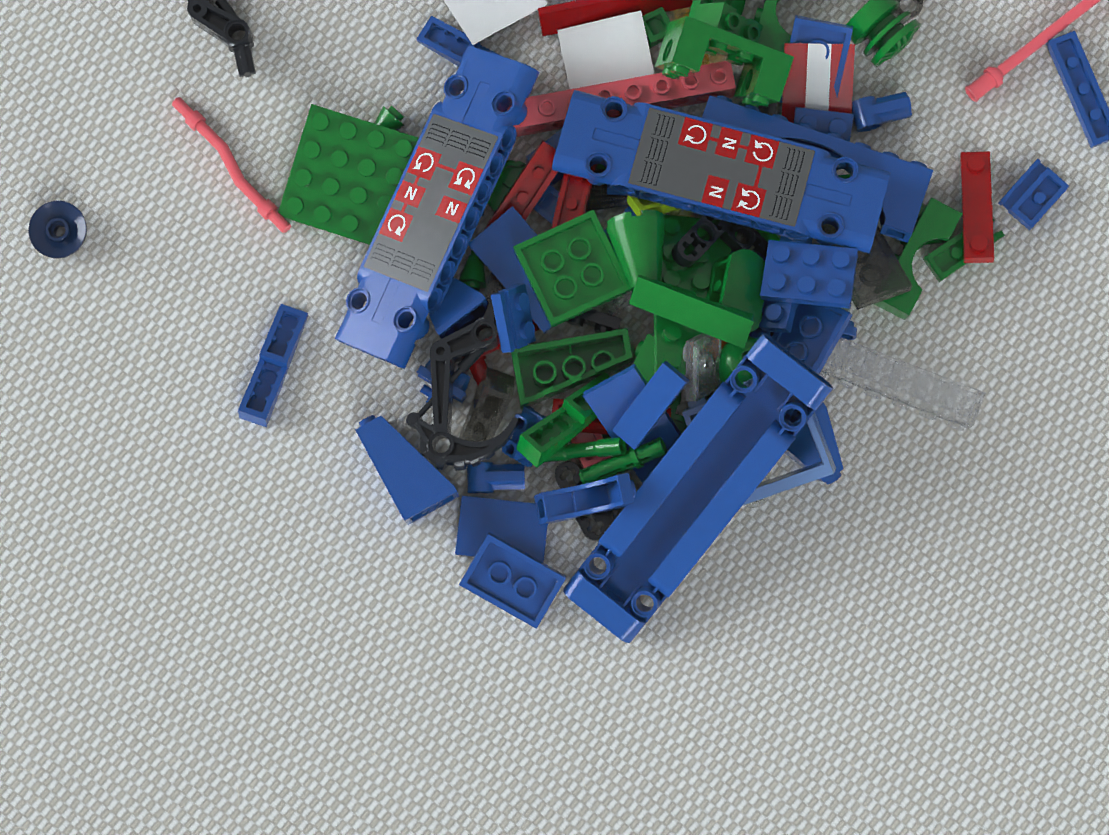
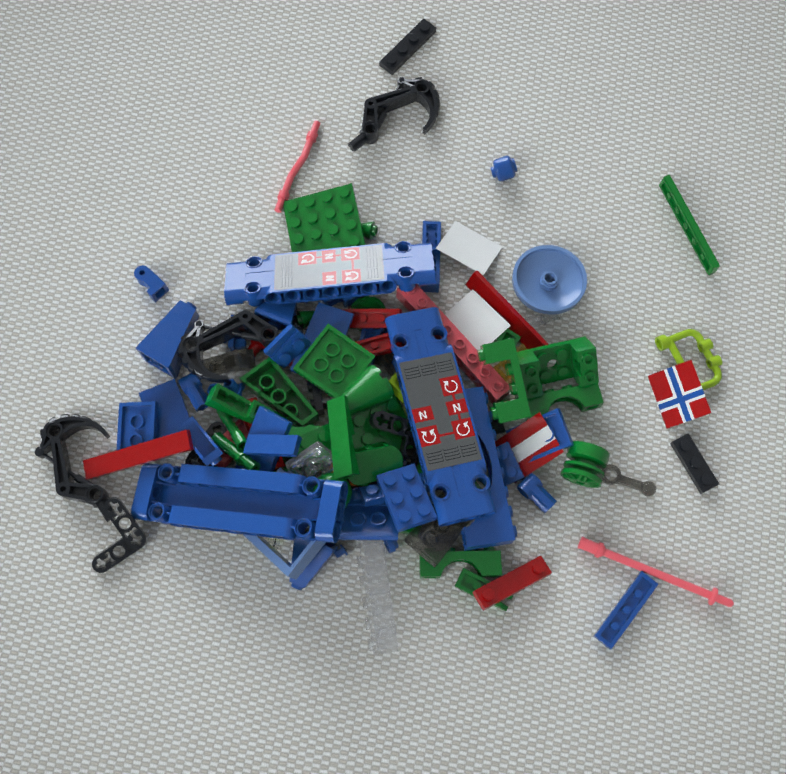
camera: 60 degrees right, 10 degrees down
dark blue dish [28,201,87,259] -> none
blue slope [238,304,308,428] -> none
blue plate [998,159,1069,231] -> none
none -> black piece [35,414,116,522]
none -> red tile [83,430,194,480]
none -> black beam [92,497,146,573]
none -> blue leg [134,265,169,303]

